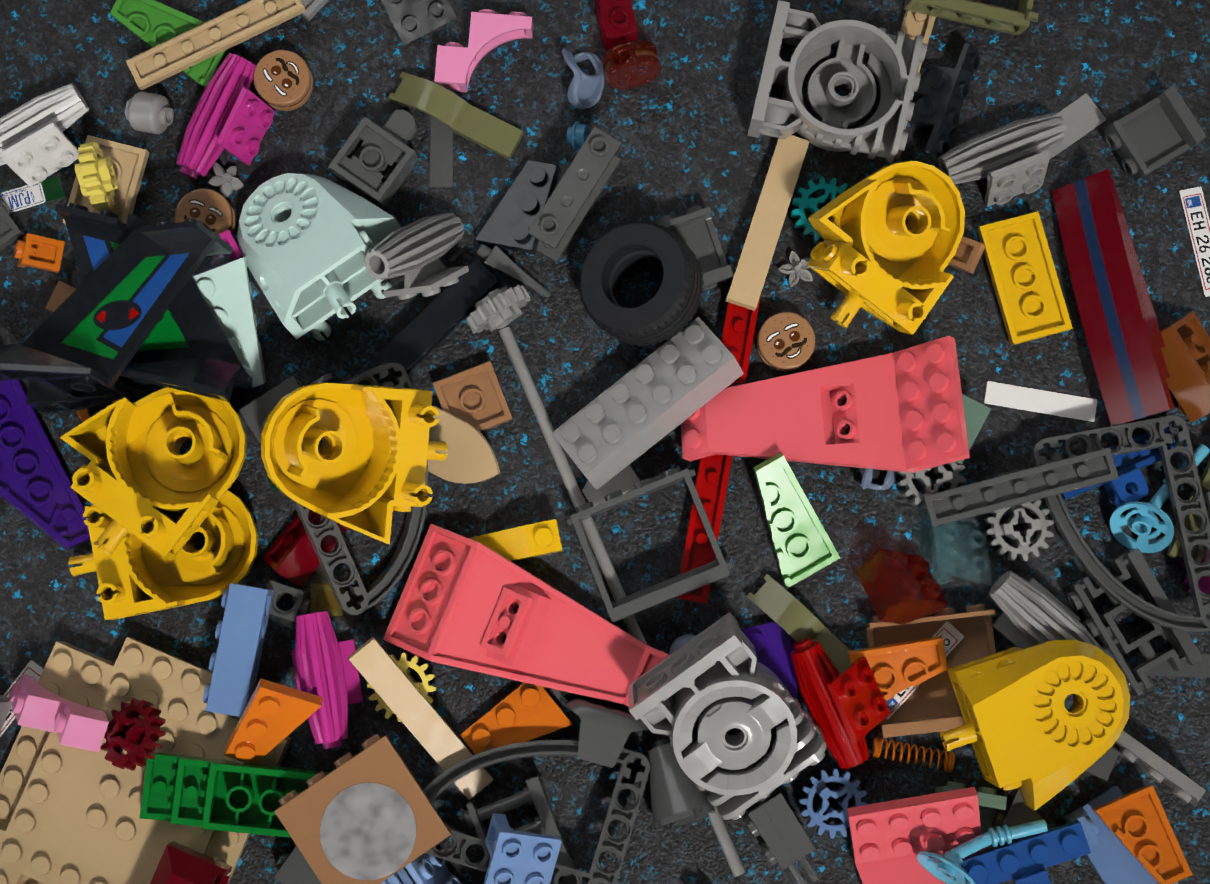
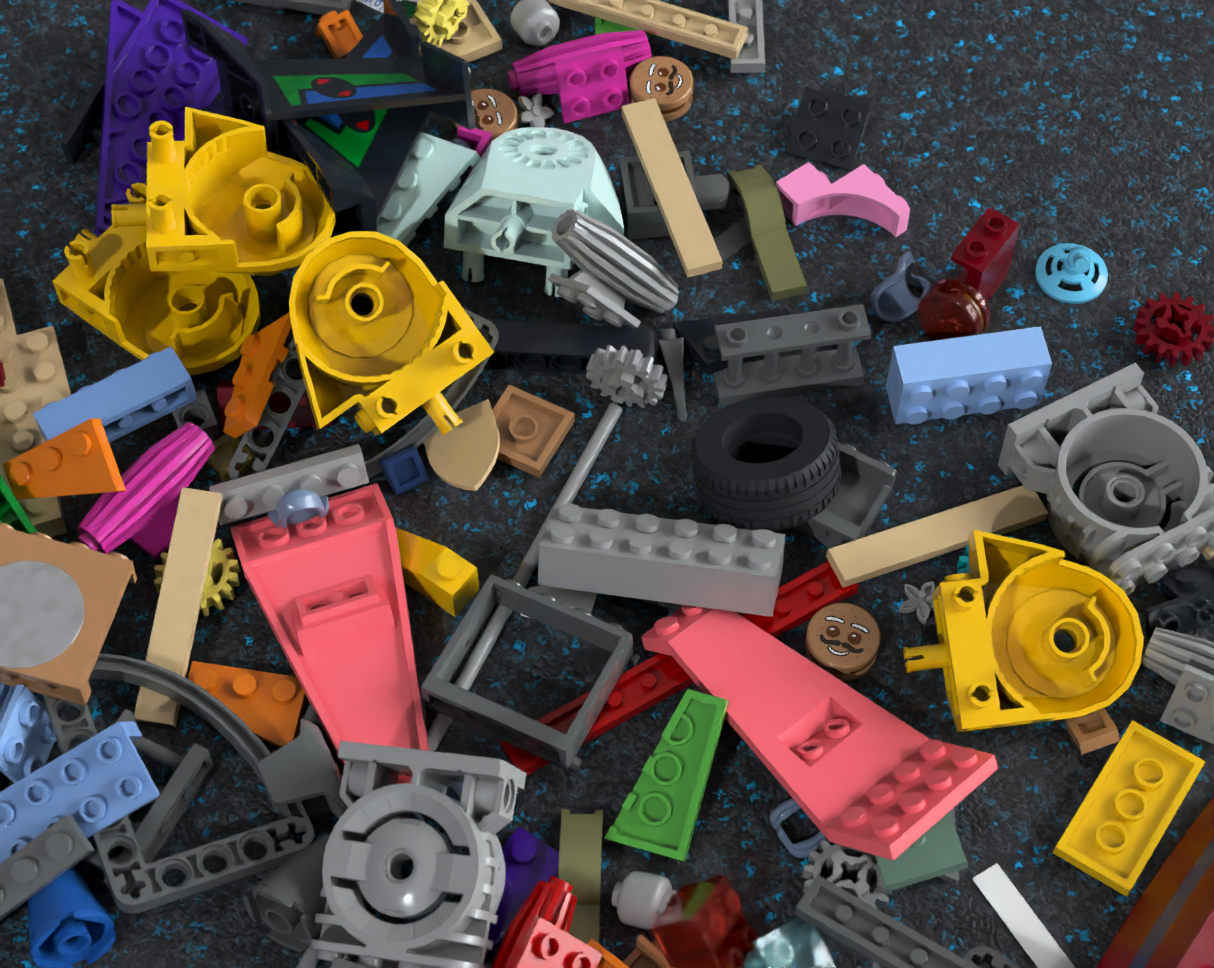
camera: 50 degrees right, 25 degrees down
none -> light grey plate [209,444,369,526]
none -> orange wing [223,313,292,438]
none -> sand blue piece [268,489,329,529]
none -> dark blue tile [378,443,429,495]
none -> light grey head [612,870,678,931]
none -> tan tile [621,98,723,278]
none -> light blue brick [886,326,1052,424]

